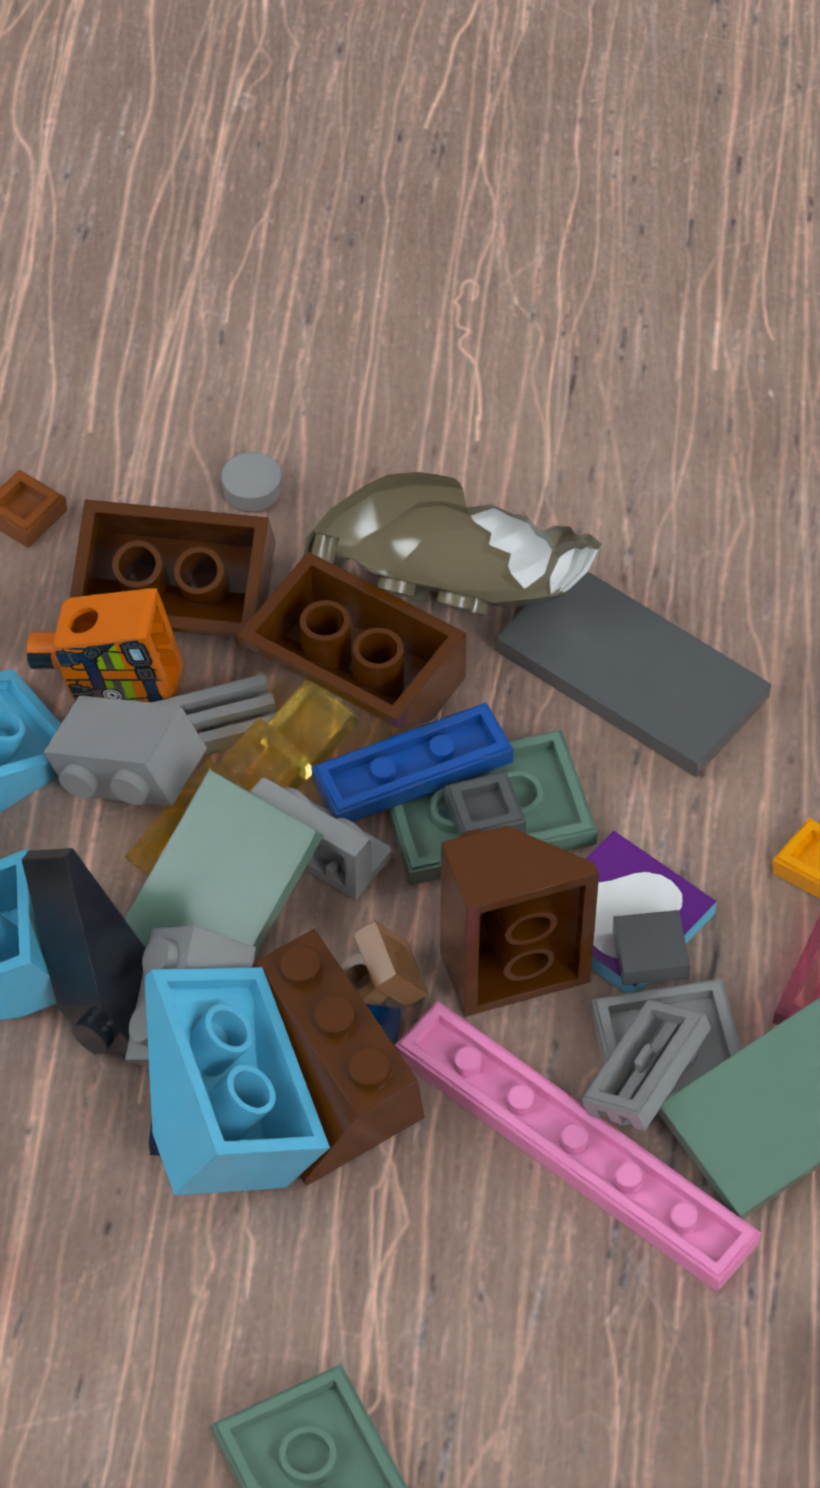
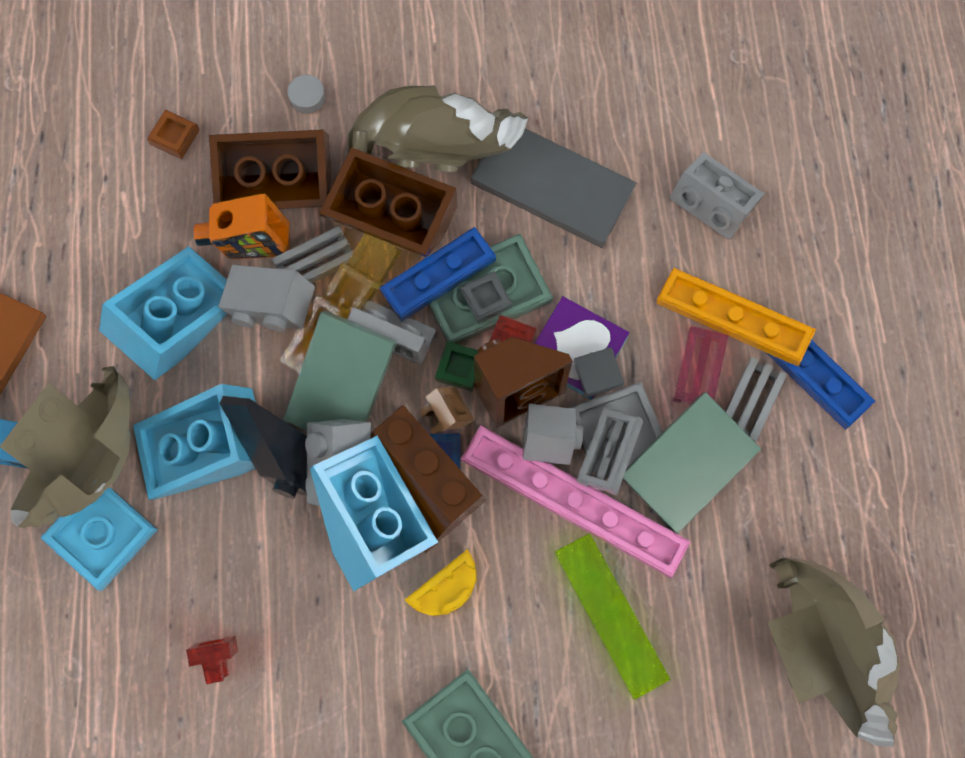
camera: 10 degrees left, 20 degrees up
none -> yellow tile [404,549,476,616]
none -> dark green plate [435,341,479,392]
none -> light grey brick [523,404,583,465]
none -> clear neon green tile [554,533,671,700]

